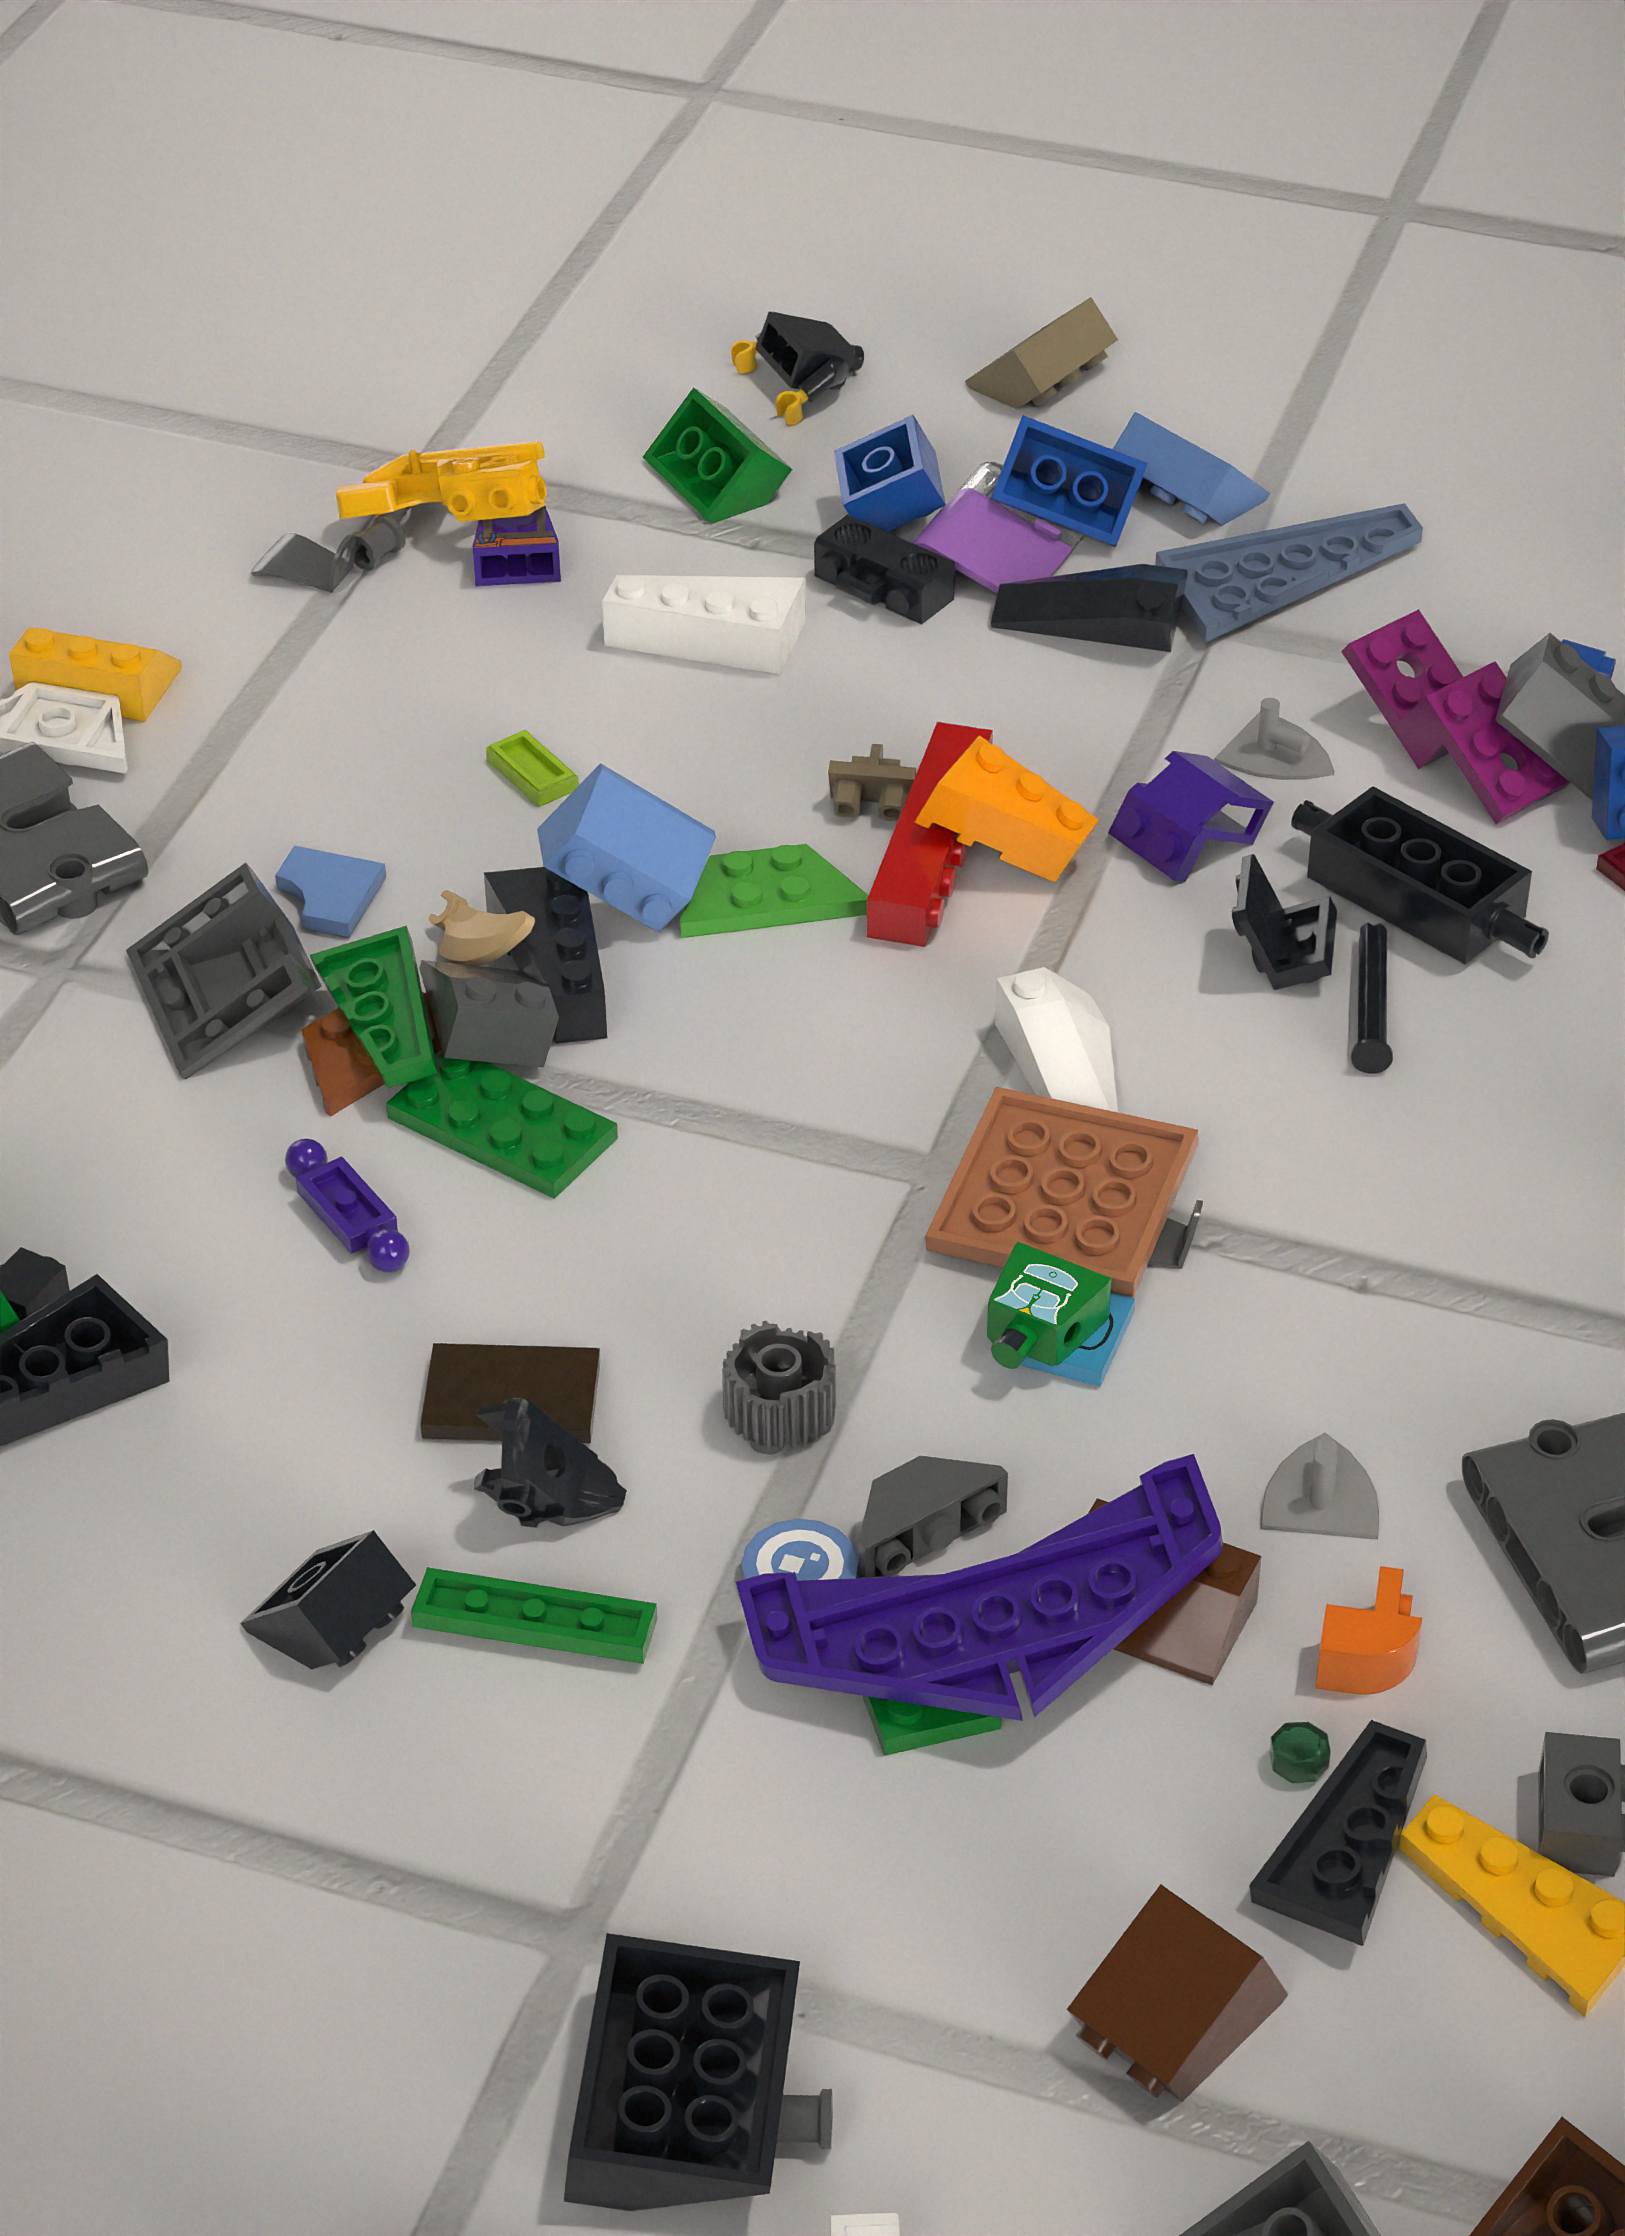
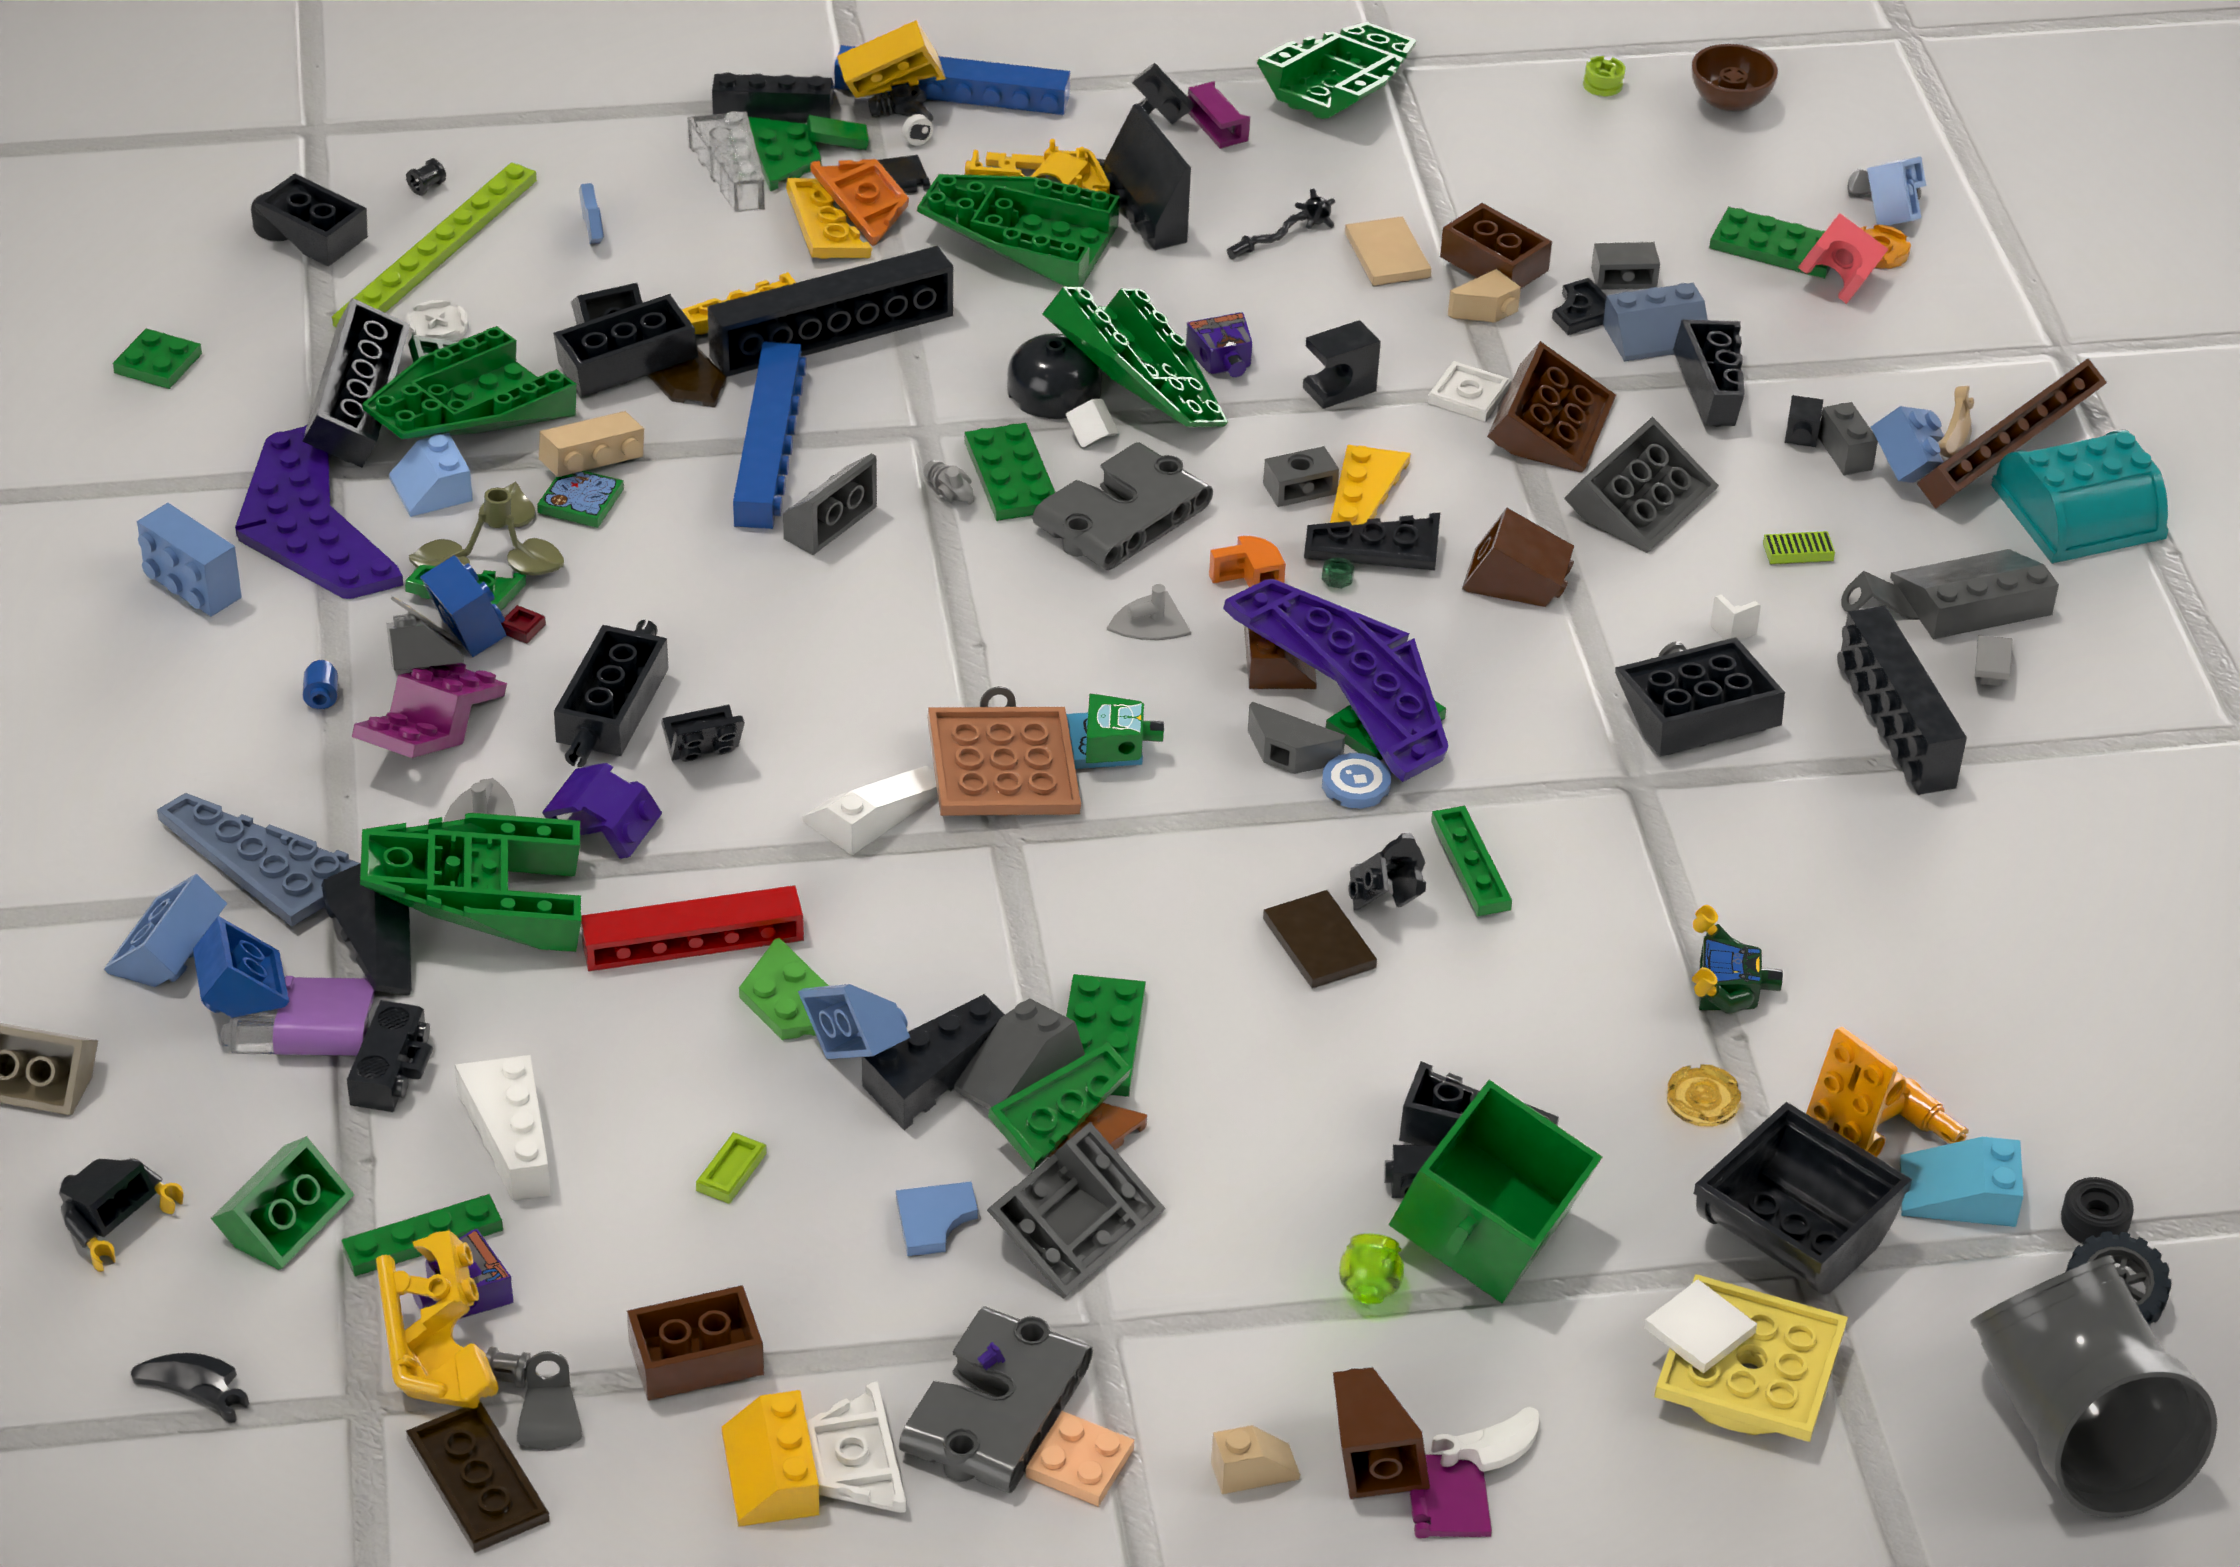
camera: 120 degrees left, 0 degrees up
black slope [240,1530,416,1670] -> none
dark purple plate [285,1138,410,1272] -> none
tan piece [428,890,535,966] -> none
flat silver brick [722,1321,836,1455] -> none
dark tan hips [828,744,916,822] -> none
blue brick [834,415,946,533] -> none
light orange wedge [914,736,1099,883] -> none
black axle [1351,922,1393,1074] -> none
none -> black piece [131,1353,250,1423]
none -> green plate [341,1194,503,1277]
none -> green wedge [360,813,581,952]
none -> dark brown tile [406,1401,550,1553]
none -> reddish brown brick [627,1285,764,1401]
none -> dark purple piece [977,1342,1006,1370]
none -> torso [1692,905,1783,1014]

